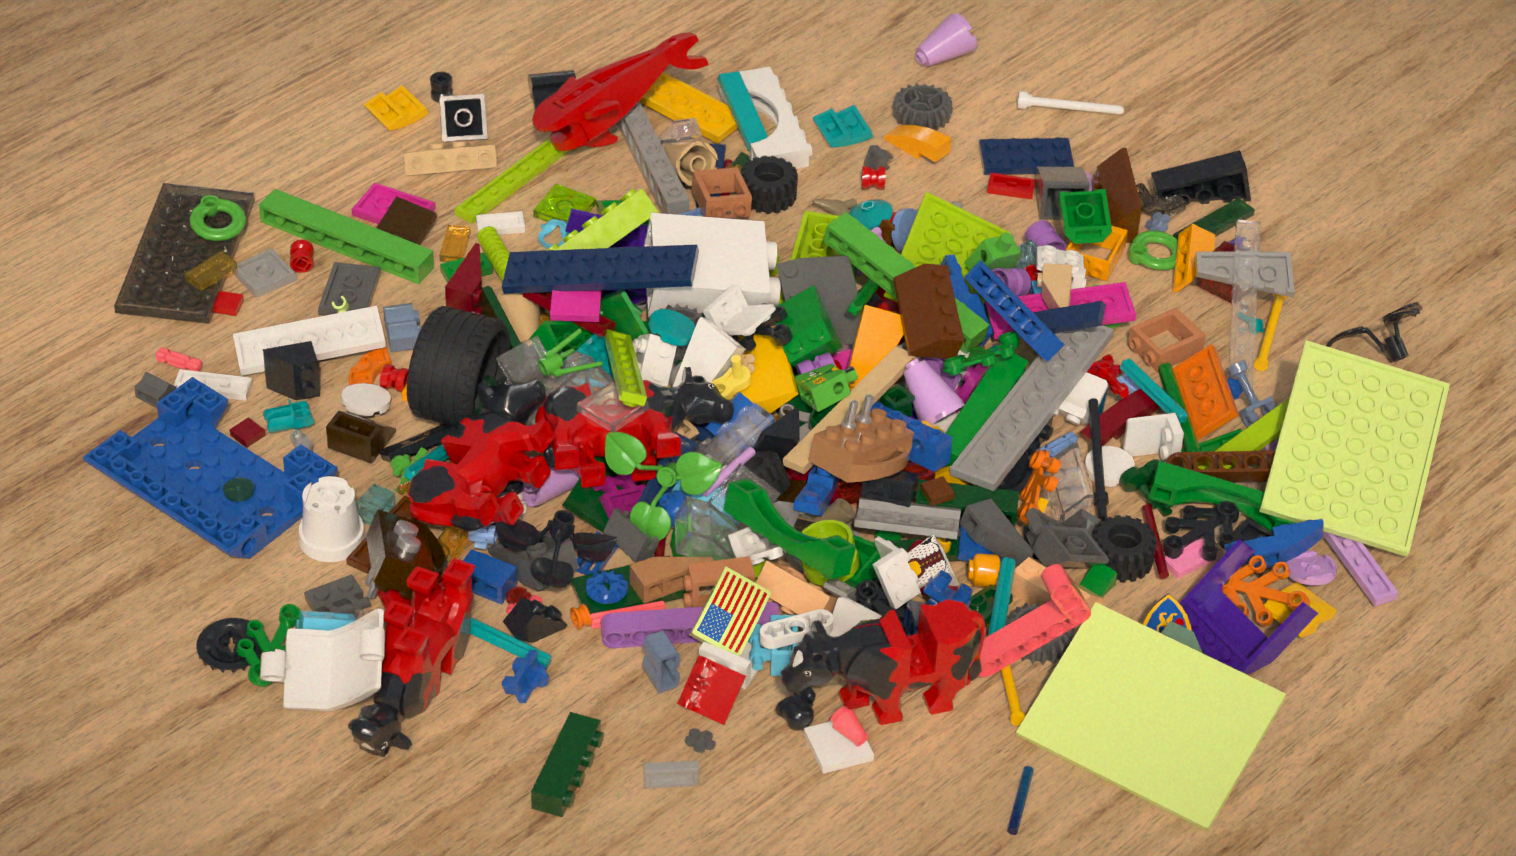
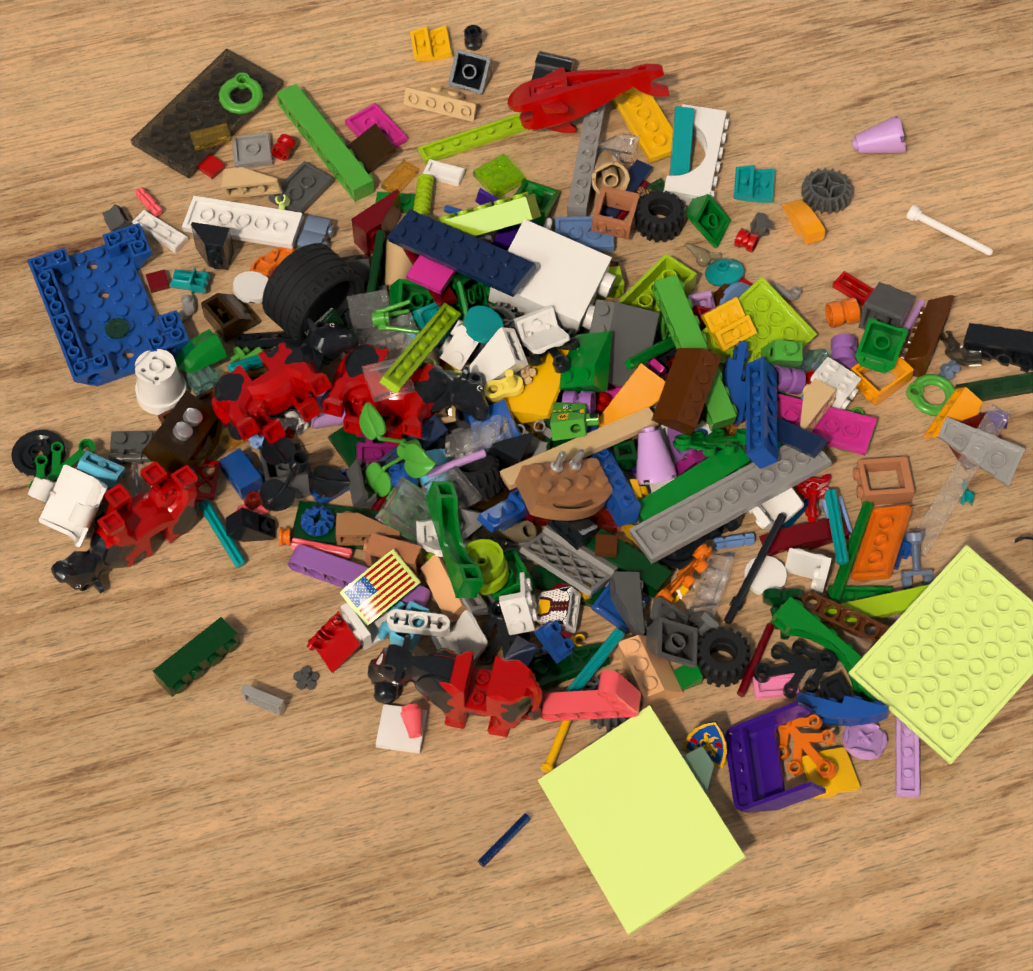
camera: 30 degrees right, 15 degrees up
blue hips [502,650,550,703] -> none
medium azure piece [538,219,570,249] -> none
sand blue brick [642,631,680,694] -> none
light orange head [968,553,1001,588] -> none
dark blue plate [979,137,1074,175] -> none
yellow bar [1254,293,1287,371] -> none
none -> green slope [175,329,227,374]
none -> tan slope [222,167,282,199]
none -> green slope [685,194,731,248]
none -> yellow slope [701,297,757,351]
none -> orange wheel [825,297,860,328]

